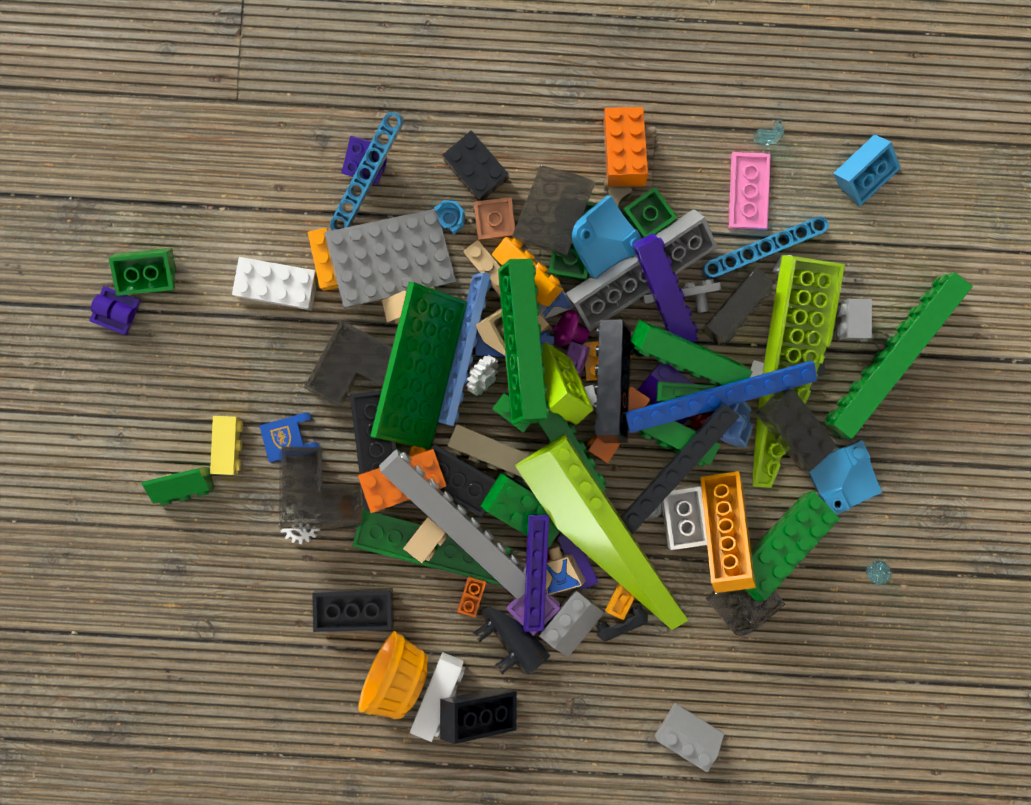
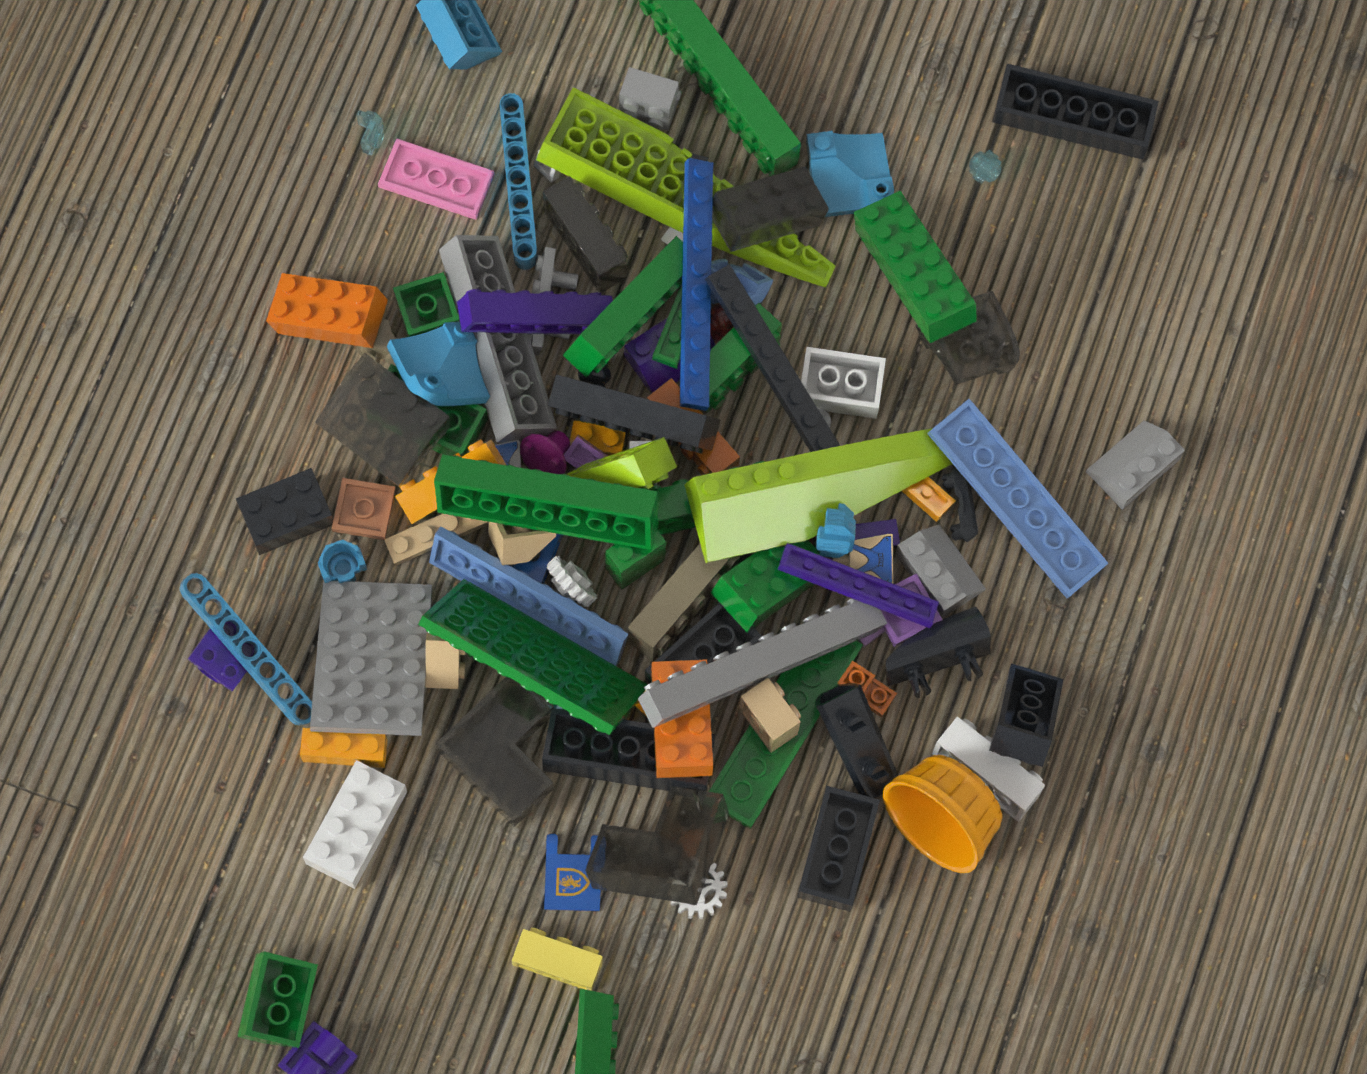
camera: 75 degrees left, 15 degrees down
light orange brick [700,471,756,593] -> none
none -> black piece [815,683,899,798]
none -> dark azure hair [816,503,856,558]
none -> medium blue plate [927,399,1108,598]
none -> black brick [992,64,1159,160]

